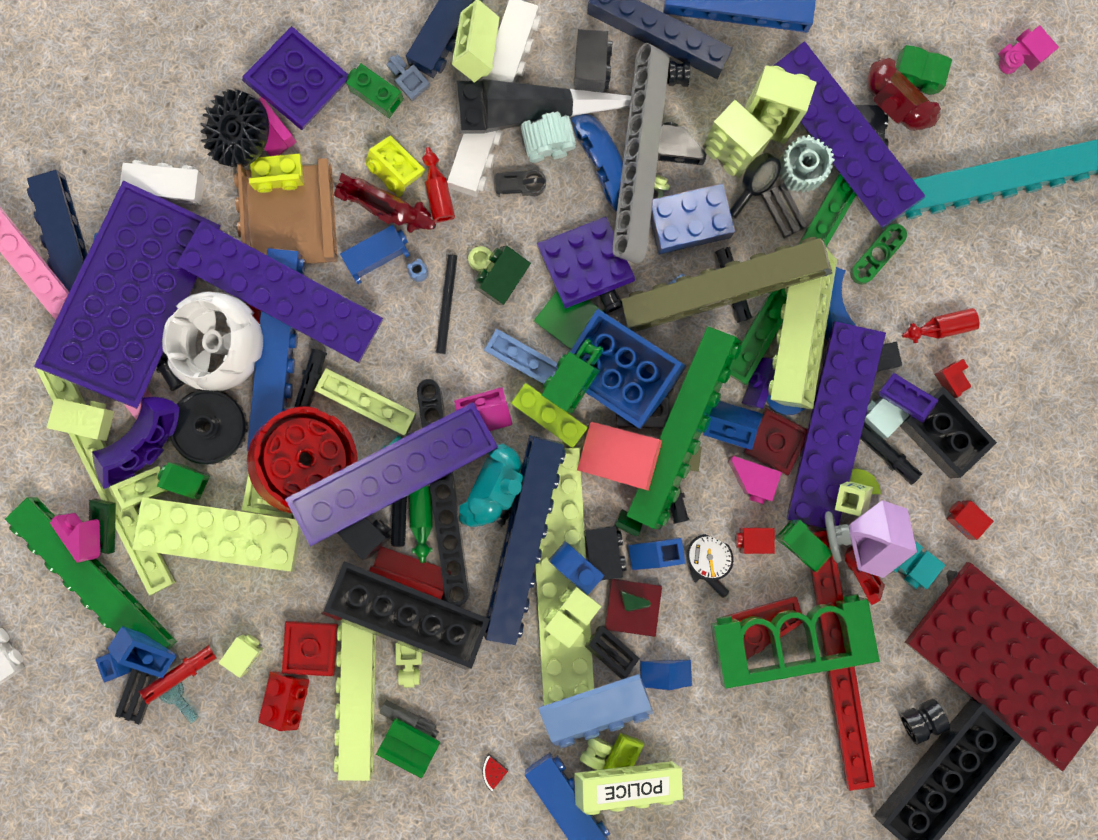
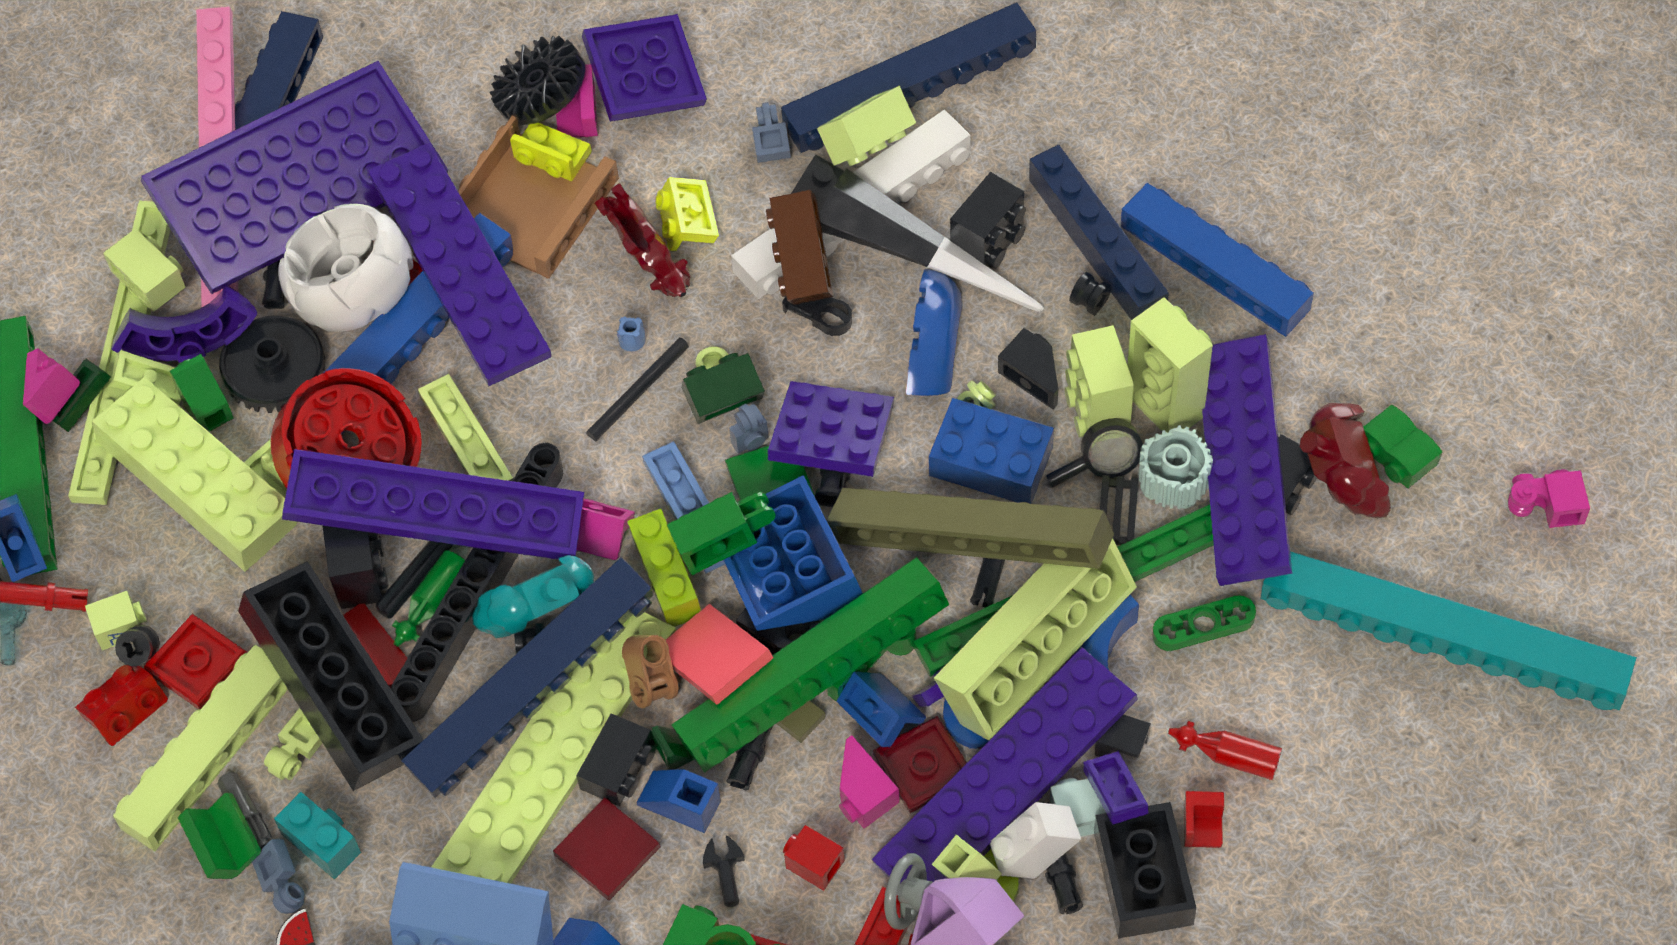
camera: 45 degrees right, 25 degrees down
white brick [120,160,205,206] -> none
black pin [294,348,327,408] -> none
blue brick [340,225,410,285] -> none
green brick [346,63,404,119] -> none
red wheel [422,147,455,223] -> none
light aqua brick [520,112,576,163] -> none
yellowish green piece [543,586,601,648] -> none
blue brick [548,541,604,595] -> none
black tile [585,625,640,679] -> none
light grey beam [613,43,669,264] -> none
dark green slope [620,590,651,612] -> none
white sticker [687,534,734,580] -> none
green tile [775,520,832,572] -> none
none -> black wheel [115,625,160,666]
none -> sand blue plate [252,839,305,914]
none -> teal brick [274,792,361,880]
none -> medium nougat piece [622,635,679,709]
none -> sand blue plate [729,404,769,454]
none -> reddish brown brick [766,190,834,305]
none -> white brick [990,802,1081,879]

